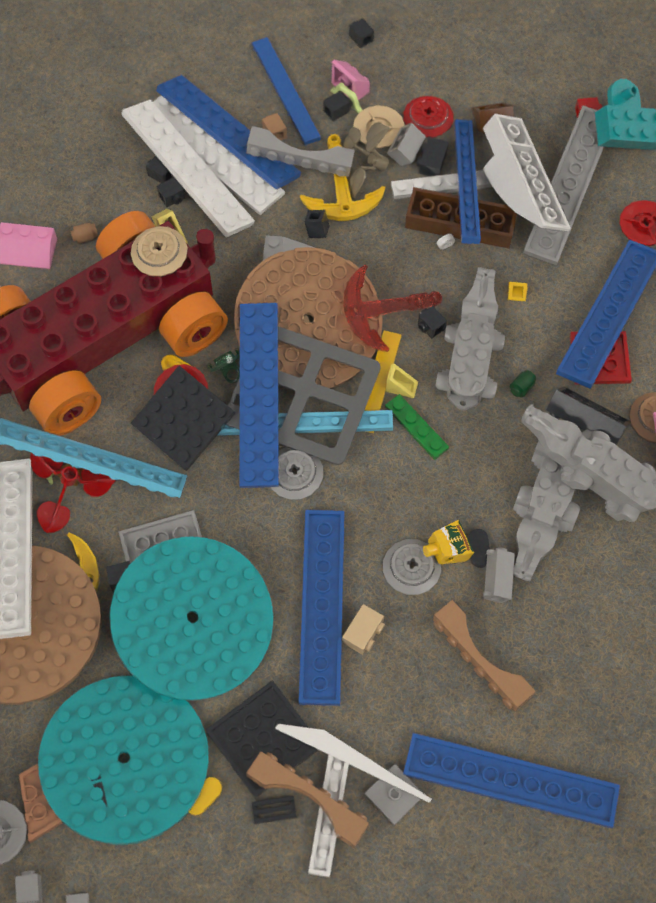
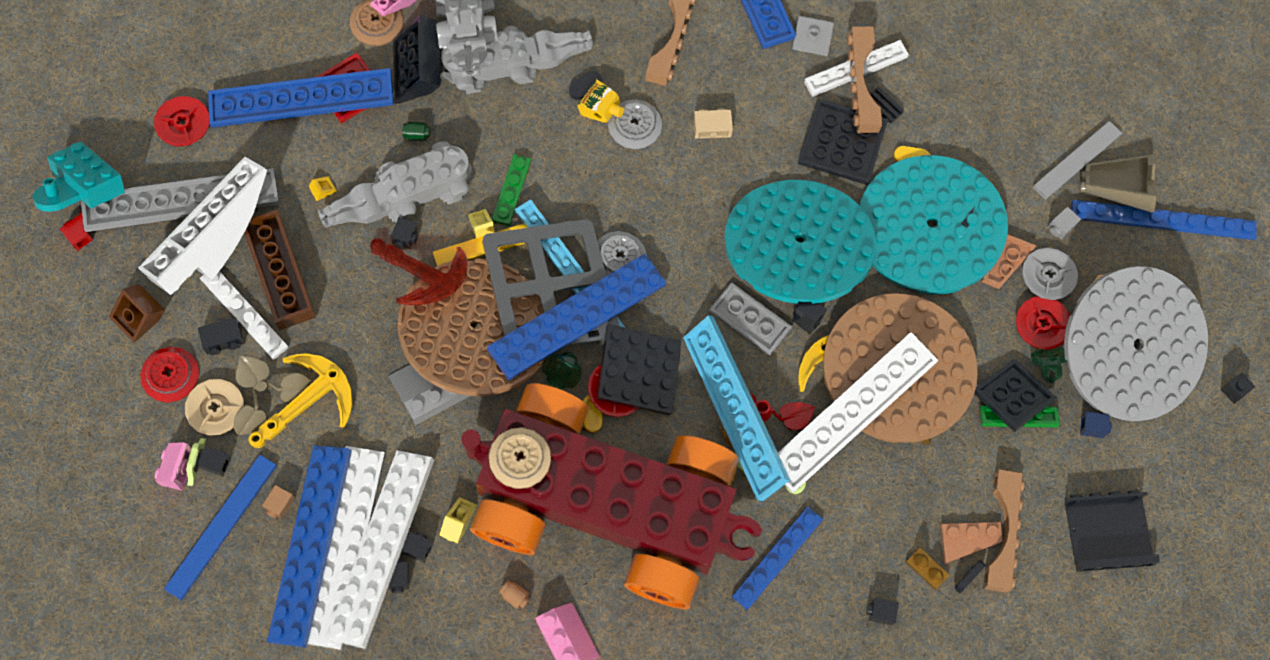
camera: 130 degrees left, 5 degrees up
light grey arch [246,126,355,177] -> none
white sticker [275,724,431,803] -> none
blue plate [299,510,344,706] -> none
black brick [304,210,330,239] -> none
black brick [349,18,374,48] -> none
light grey brick [387,123,426,166] -> none
white tile [437,234,455,250] -> none
blue plate [454,119,481,244] -> none
light grey brick [483,548,515,603] -> none

